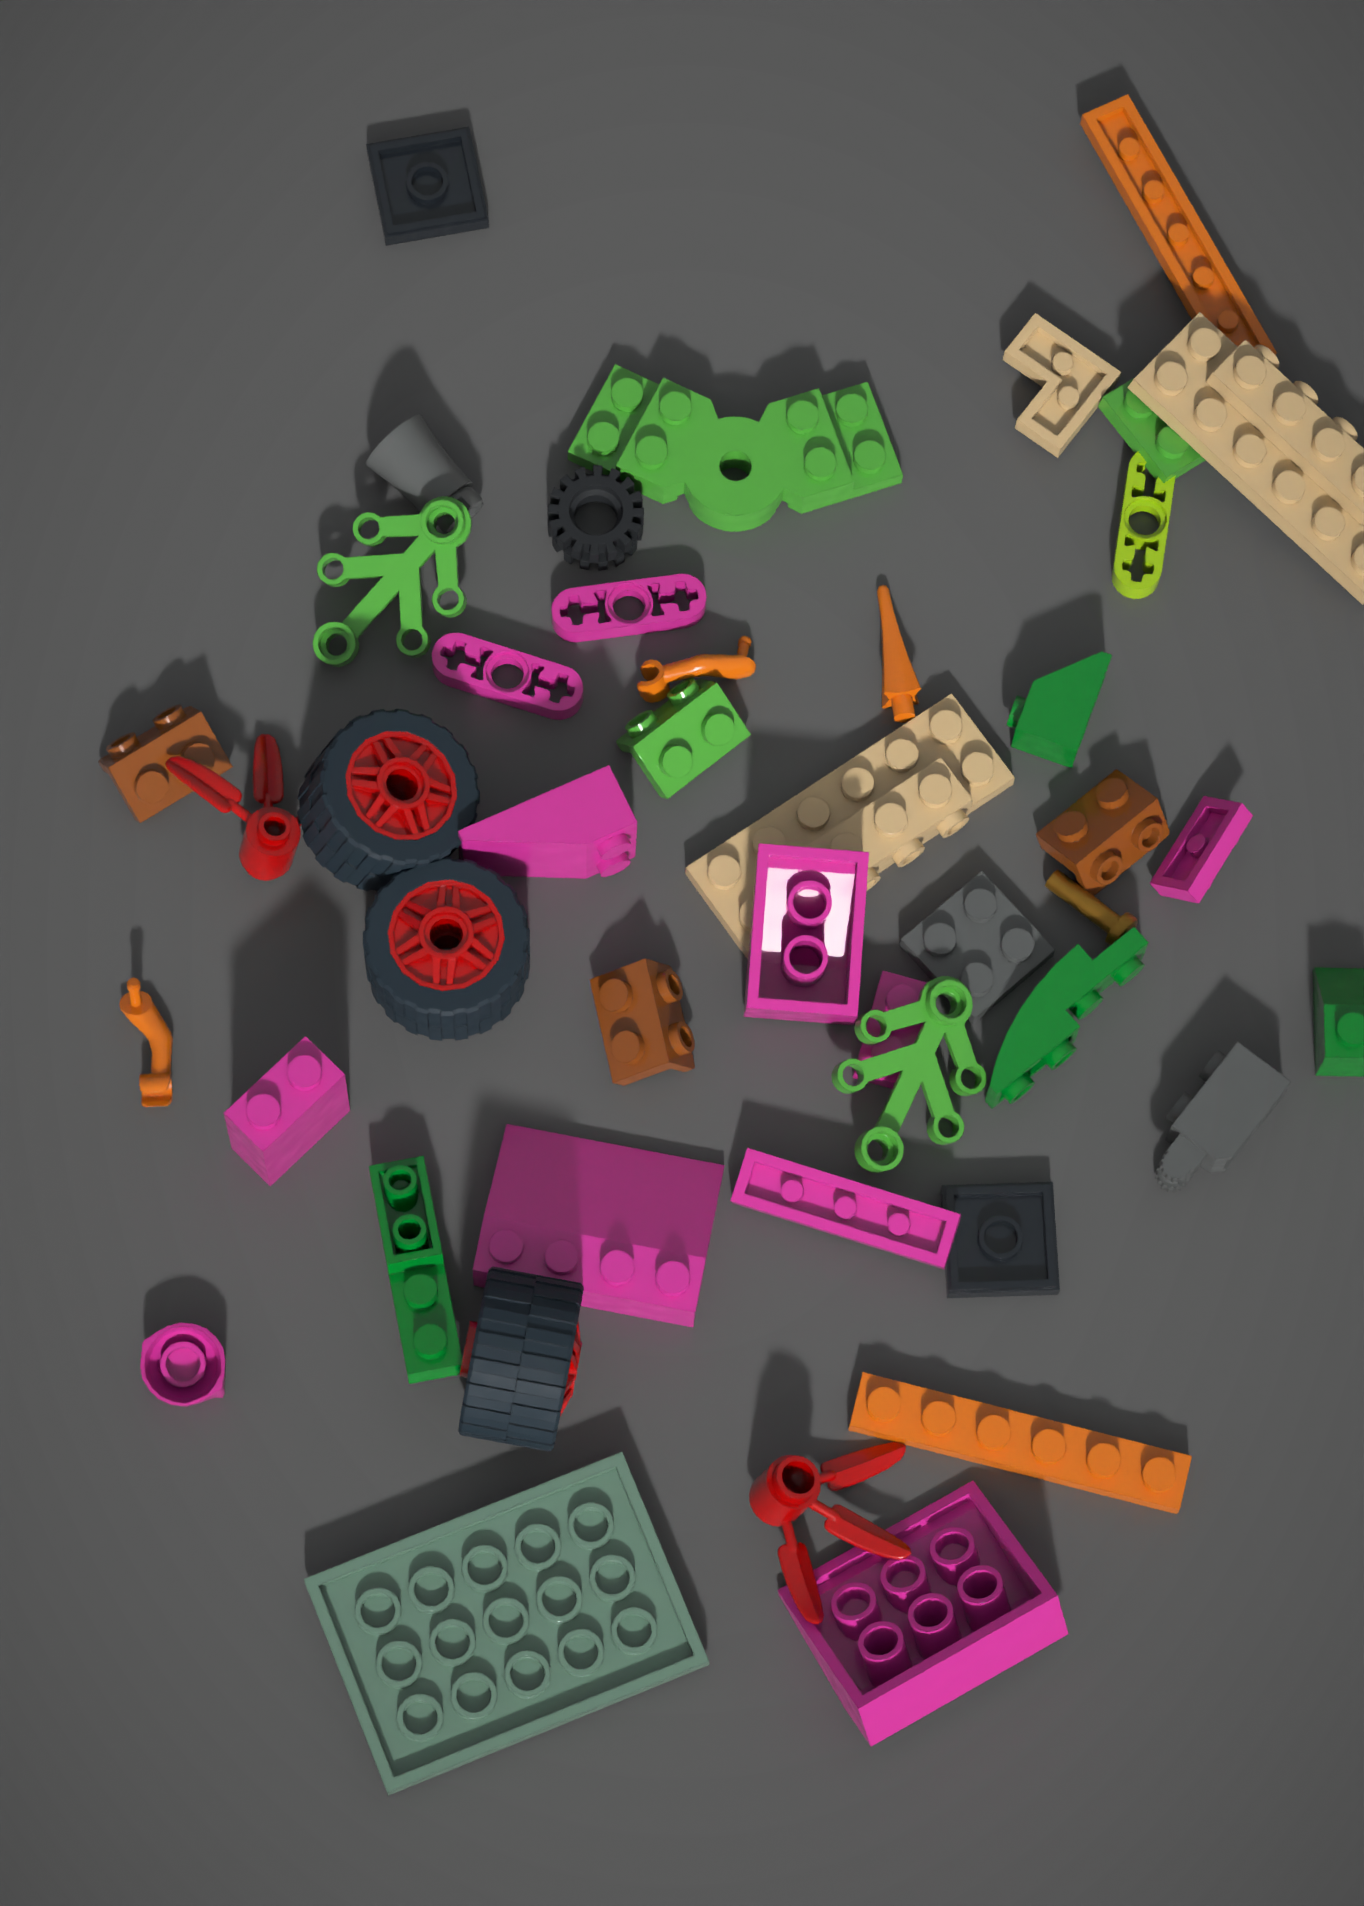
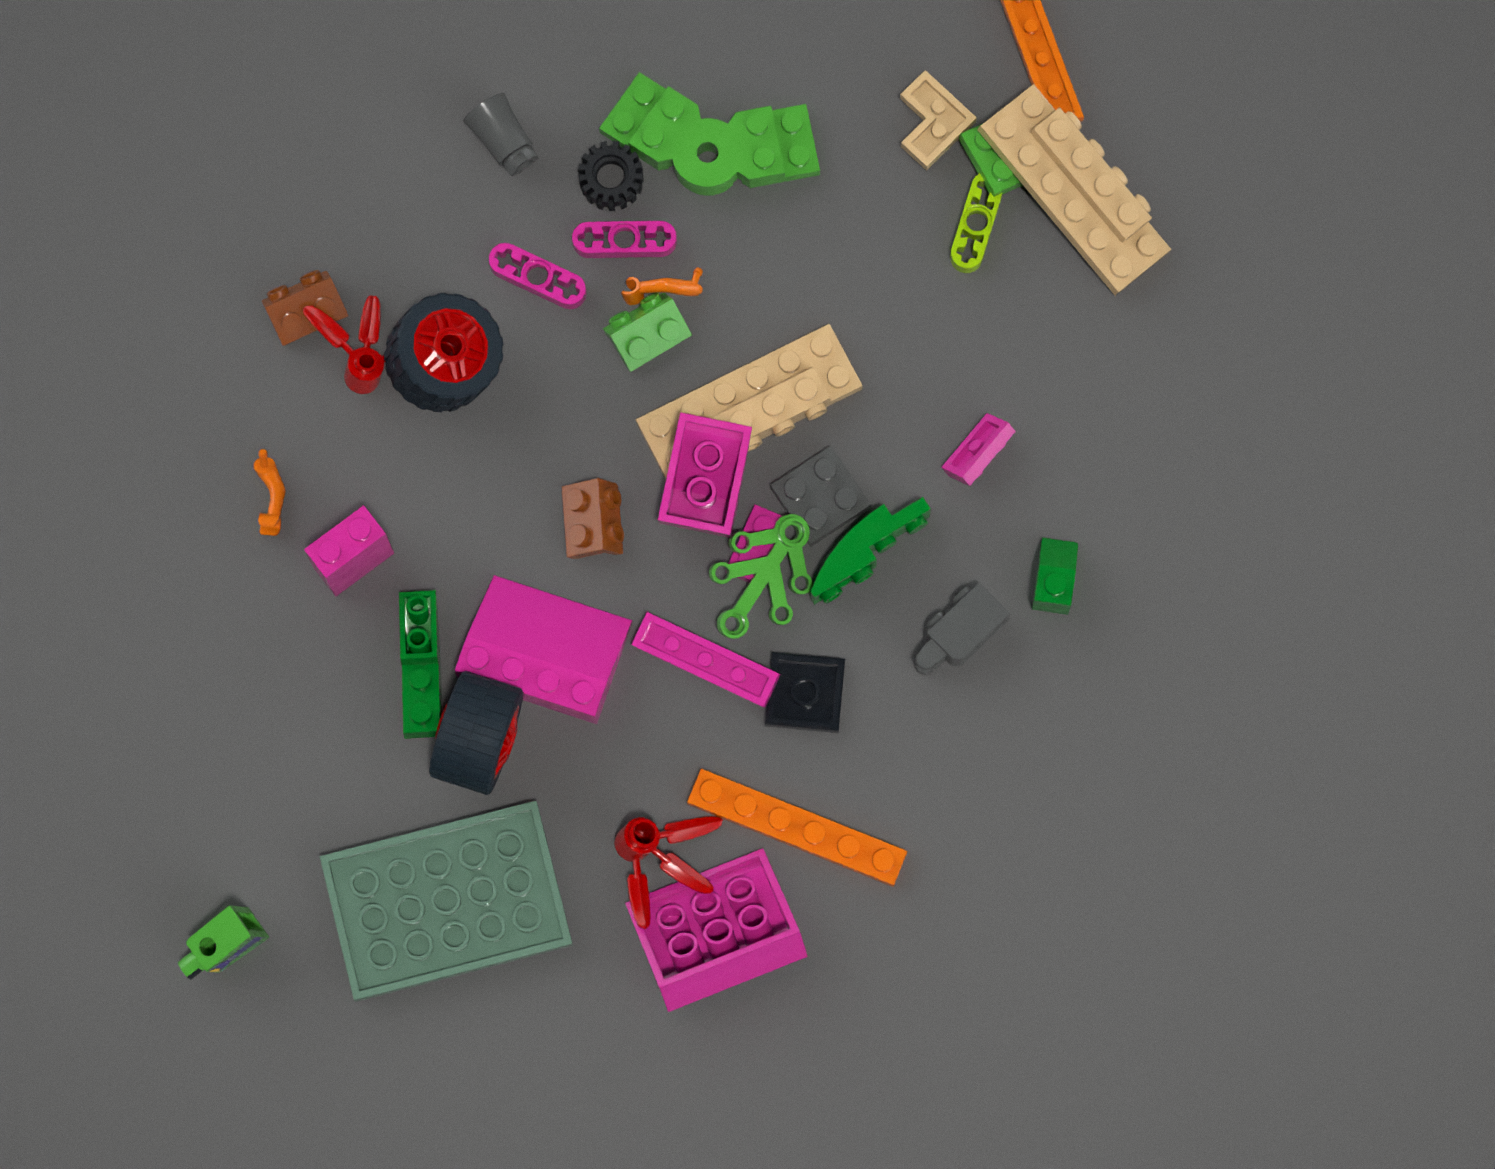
camera: 15 degrees right, 5 degrees up
dark pink hat [140,1322,225,1407] -> none
bright green plant [313,496,472,667] -> none
wheel [363,857,530,1041] -> none
dark pink slope [458,765,637,879] -> none
orange piece [877,585,921,723] -> none
green slope [1006,651,1112,768] -> none
dark orange bracket [1036,769,1170,896] -> none
pearl gold piece [1045,869,1138,945] -> none
none -> bright green torso [178,905,269,980]

